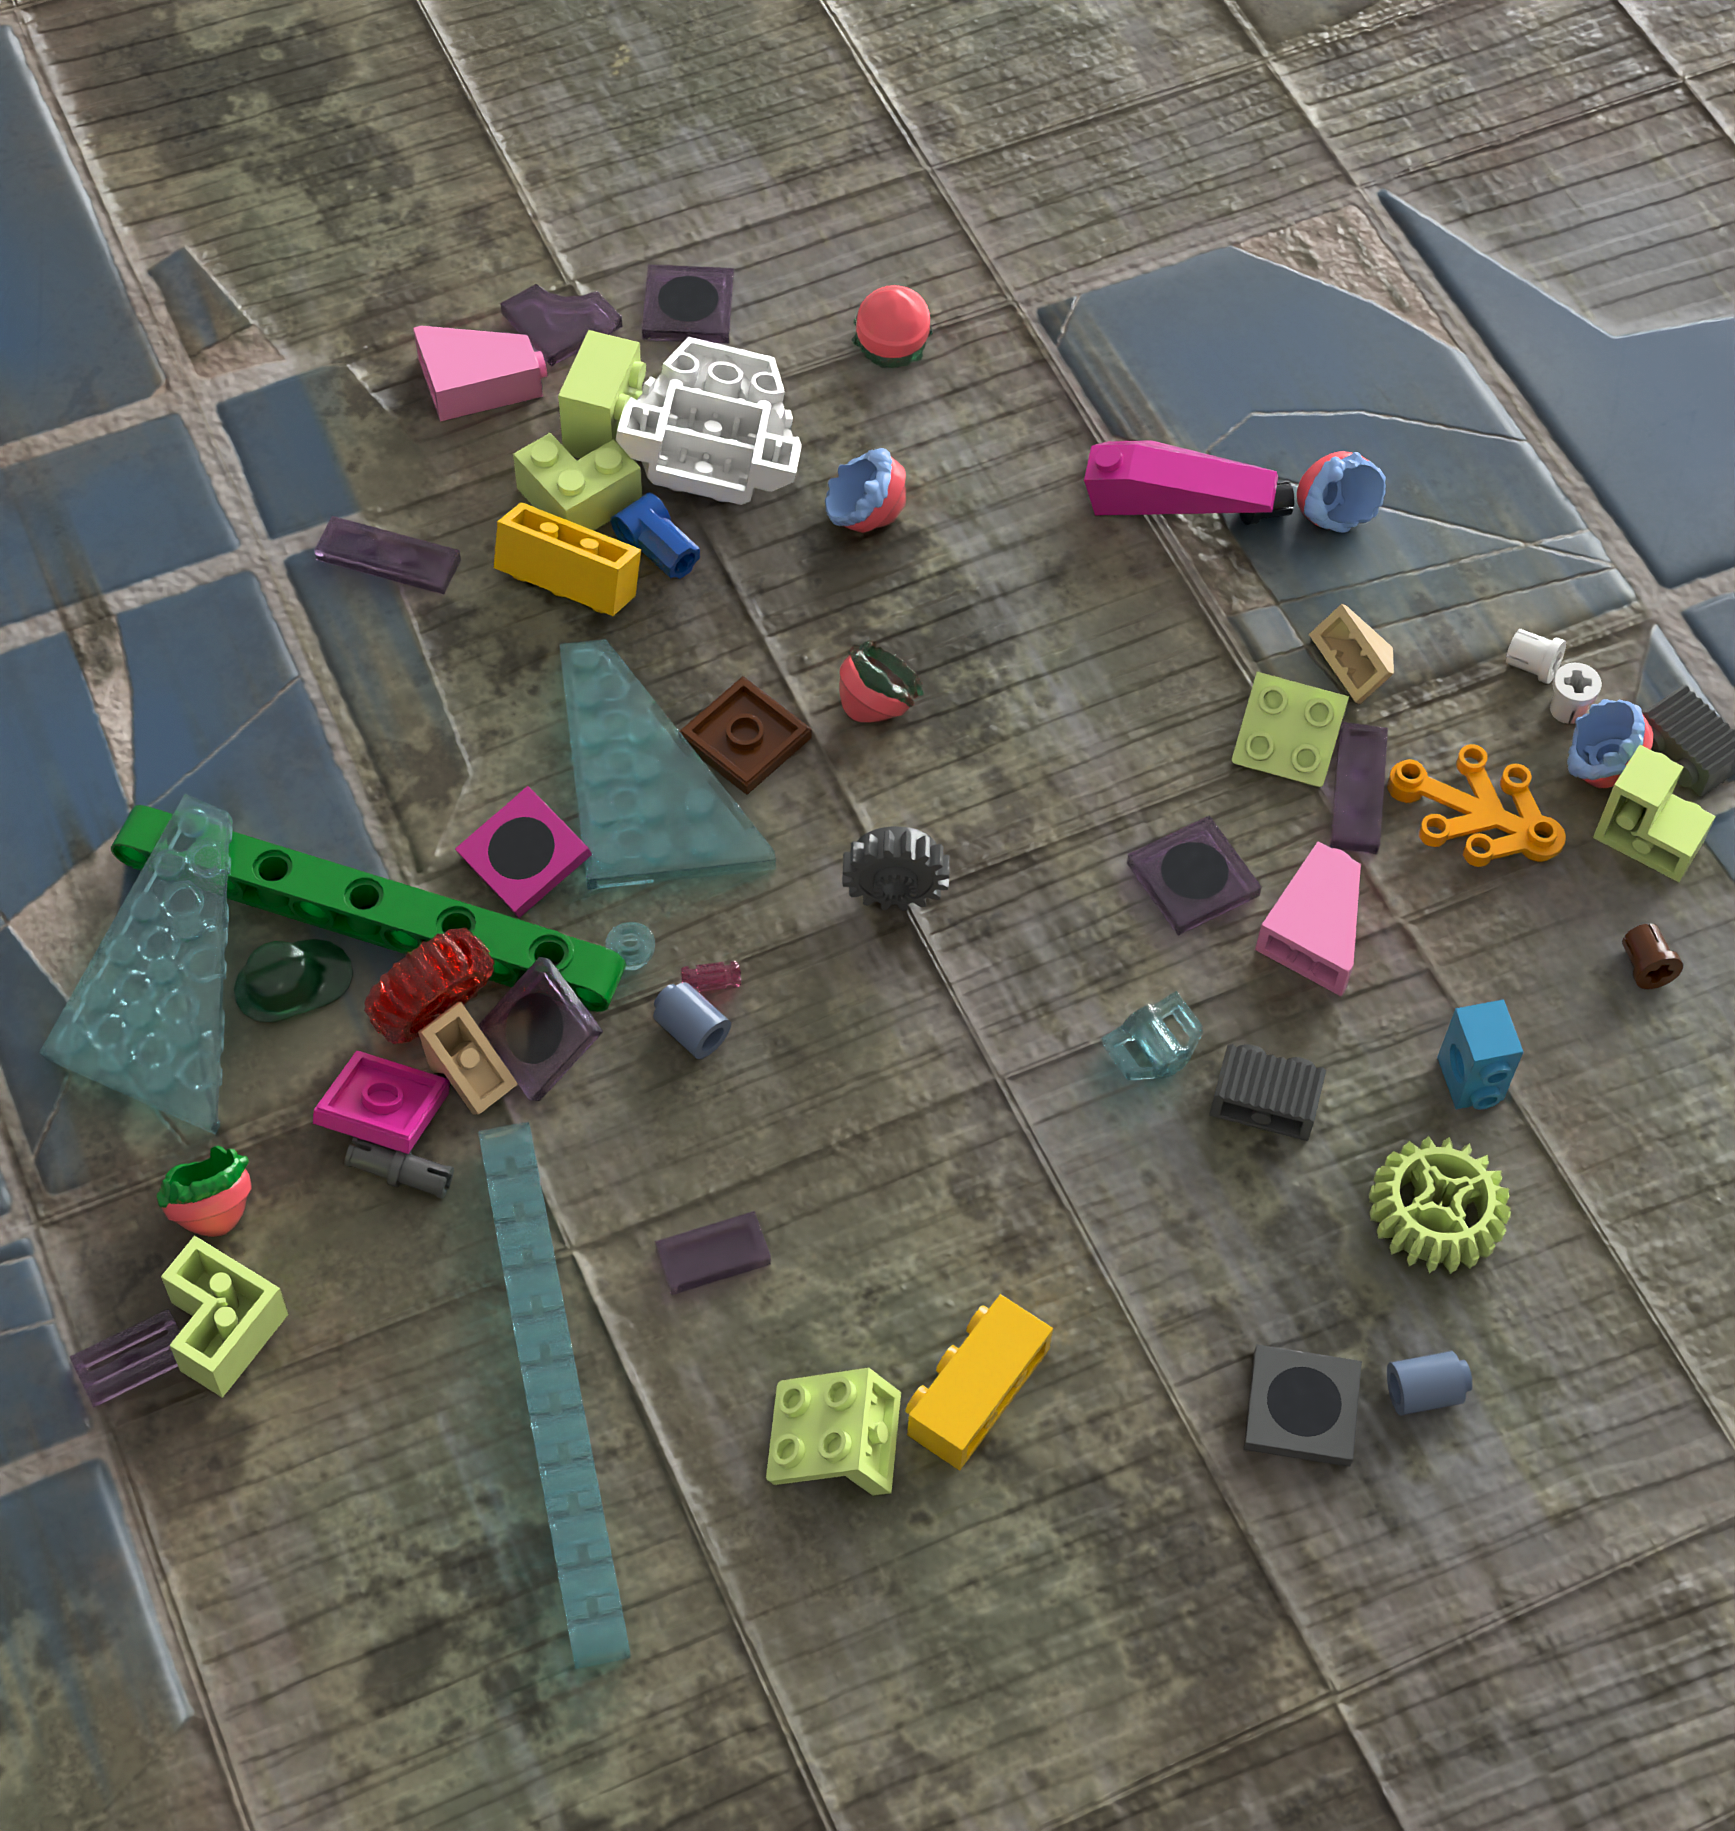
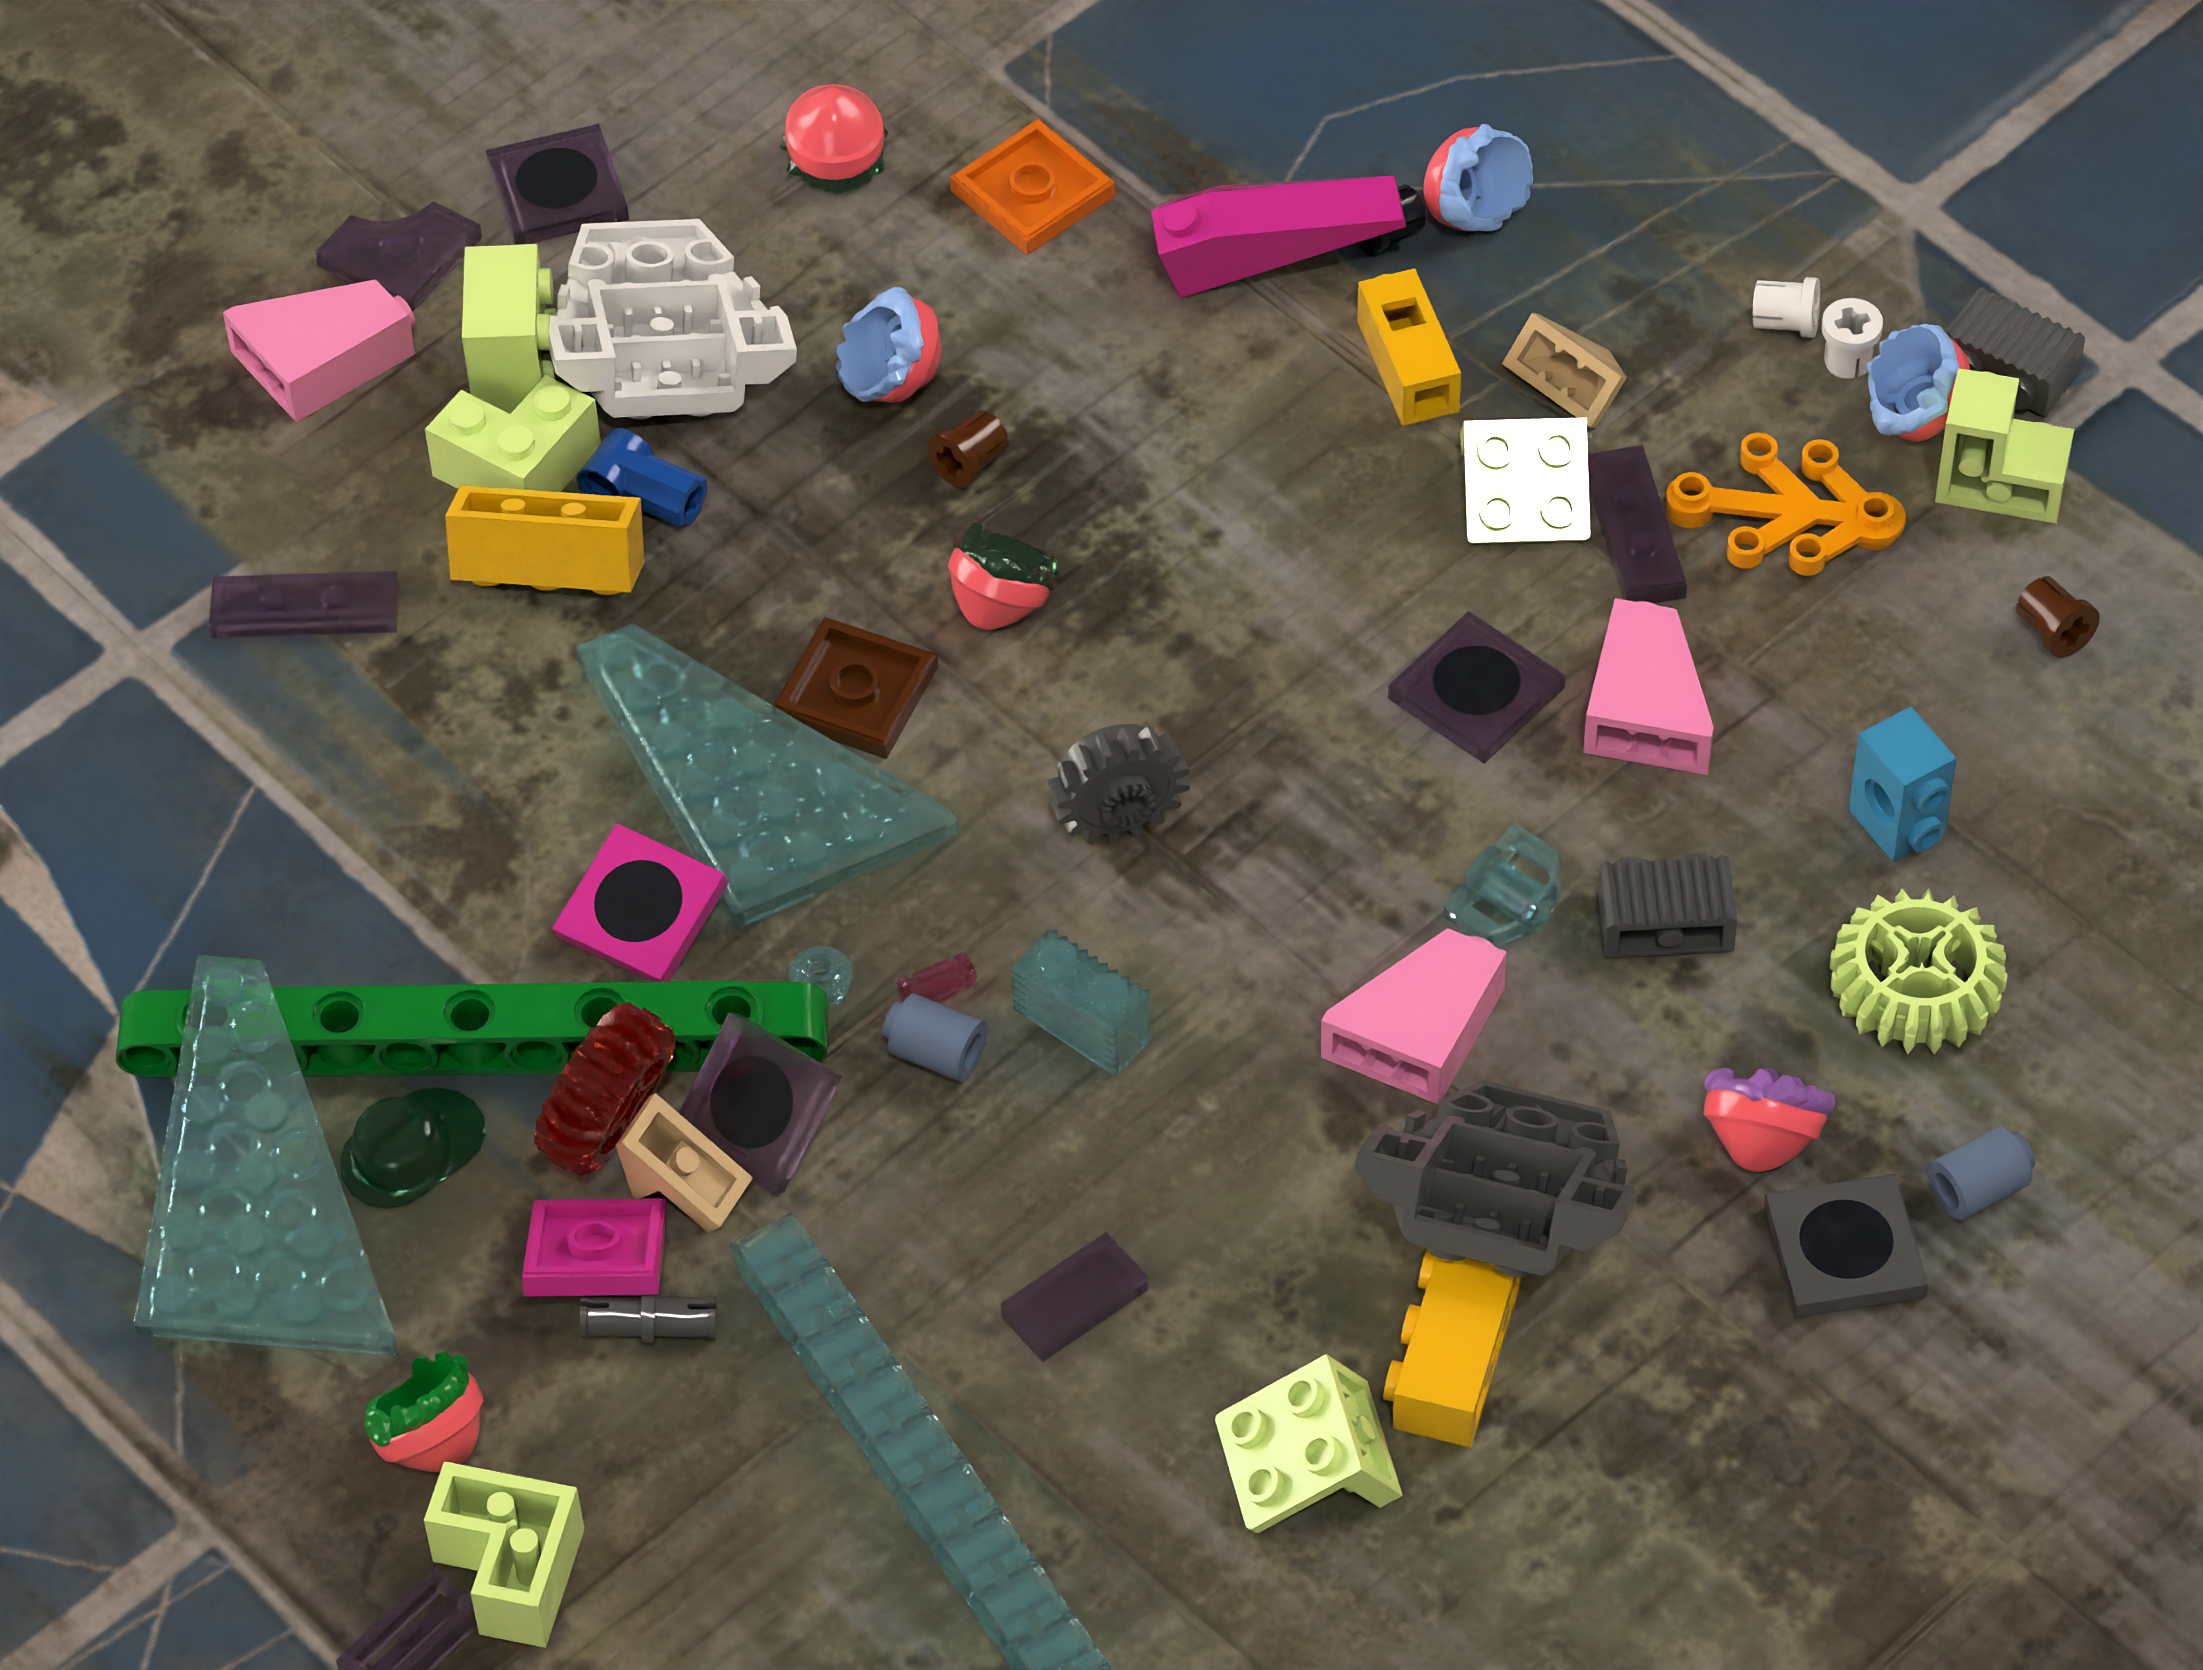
camera: 15 degrees left, 5 degrees down
none -> reddish brown bush [927,410,1009,488]
none -> orange tile [950,119,1116,255]
none -> clear light blue brick [1011,929,1151,1076]
none -> bright pink slope [1321,928,1507,1105]
none -> dark grey wedge [1355,1080,1635,1277]
none -> yellow brick [1357,268,1461,426]
none -> coral hair [1703,1068,1835,1172]

